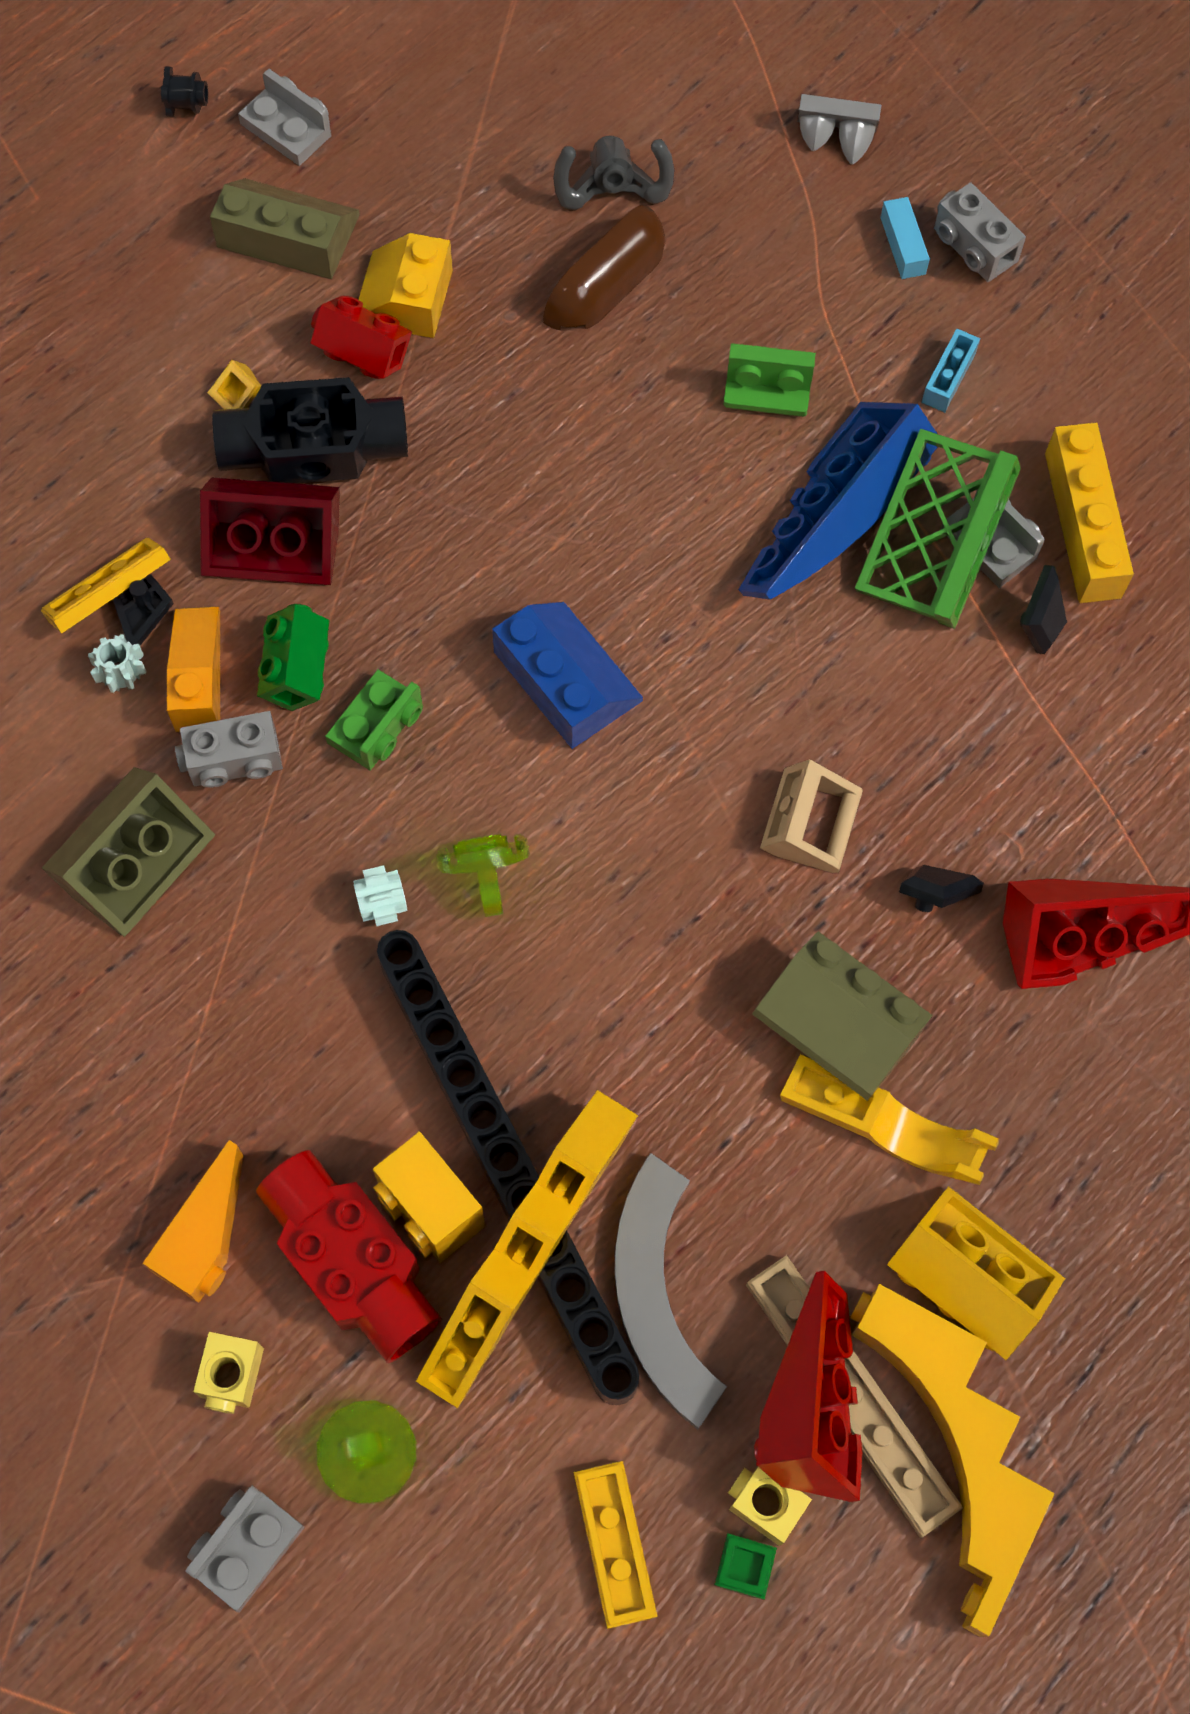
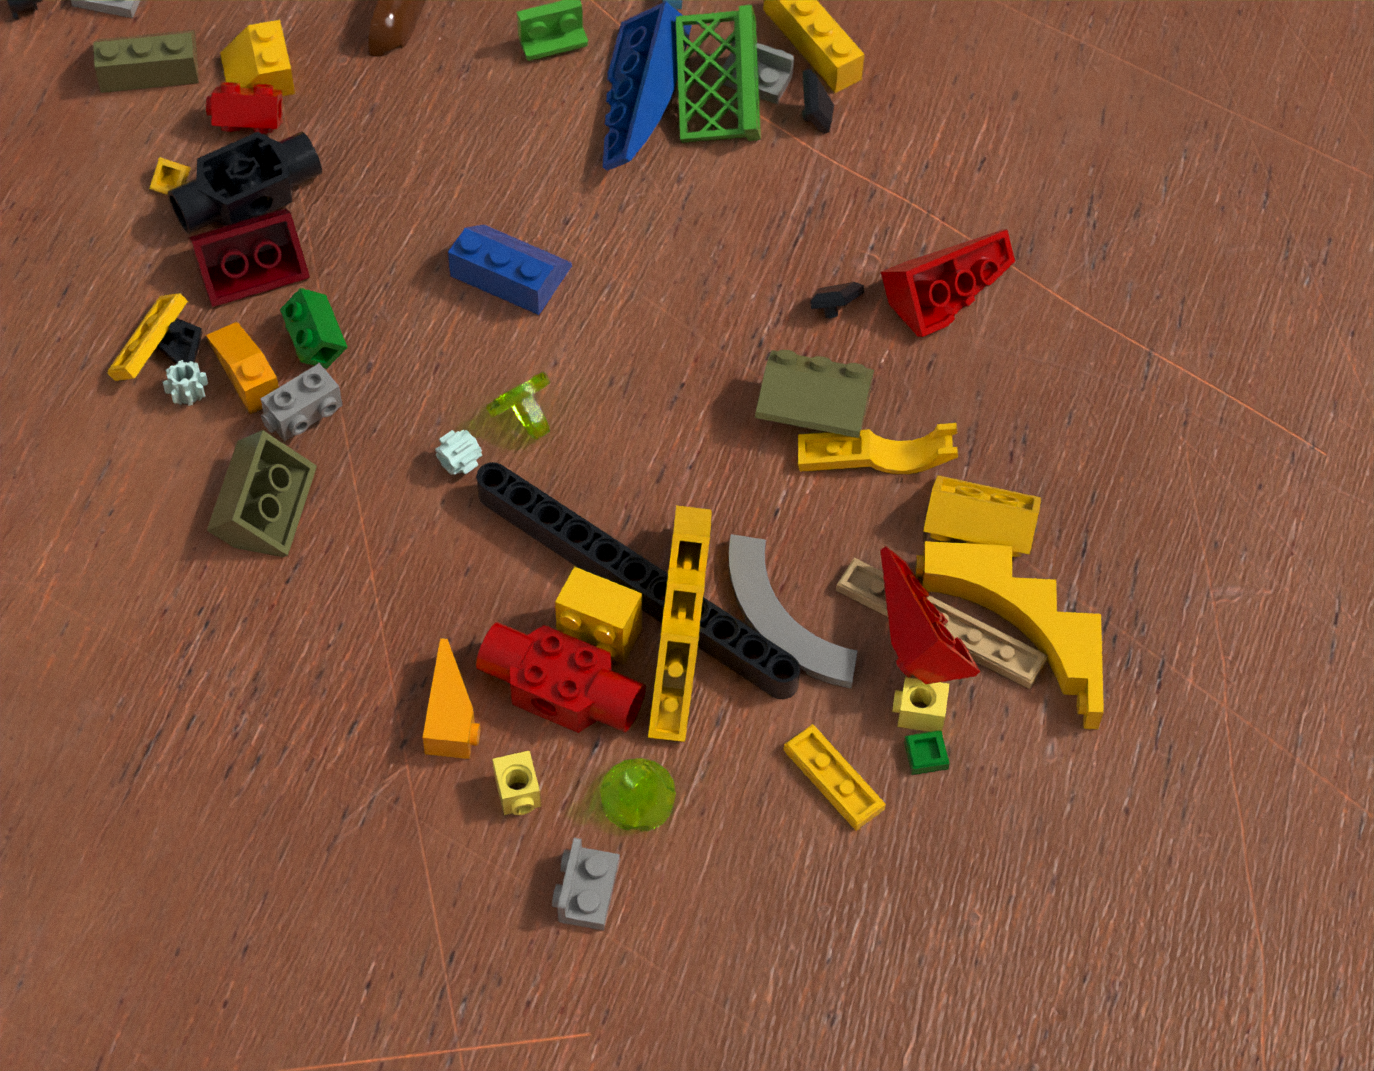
camera: 25 degrees left, 10 degrees down
bright green bracket [325,669,423,771] -> none
tan tile [760,759,863,873] -> none

